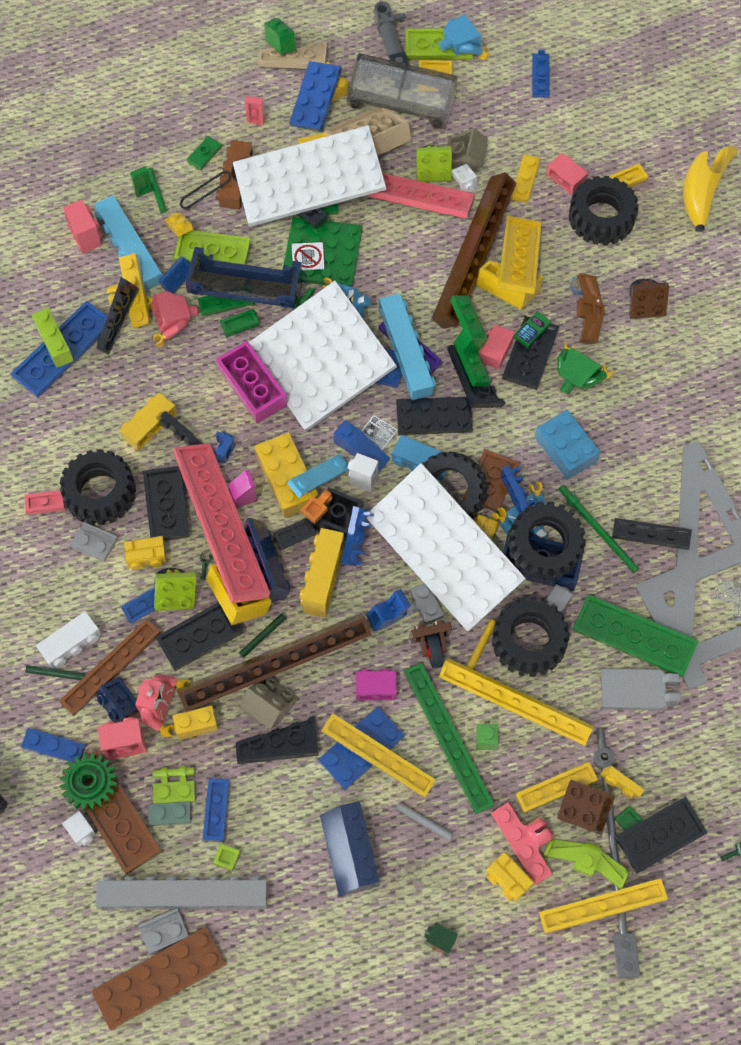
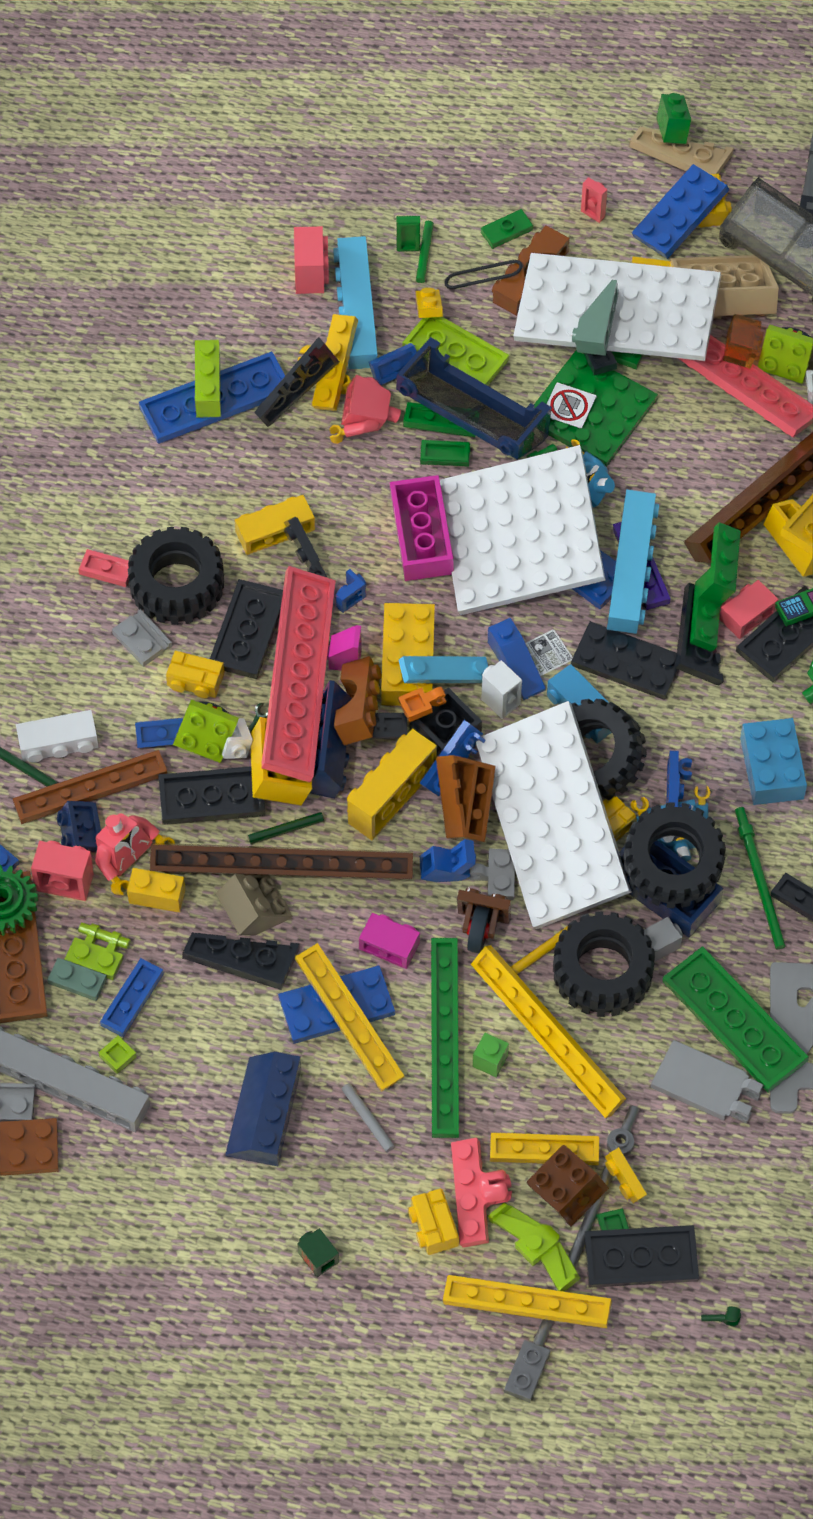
camera: 25 degrees right, 5 degrees down
dark orange plate [463,449,520,513] -> none
none -> white bracket [222,718,253,759]
none -> dark orange arch [334,656,382,745]
none -> dark orange wedge [436,755,496,843]
none -> sand green slope [572,279,619,355]
none -> clear orange brick [723,314,764,369]

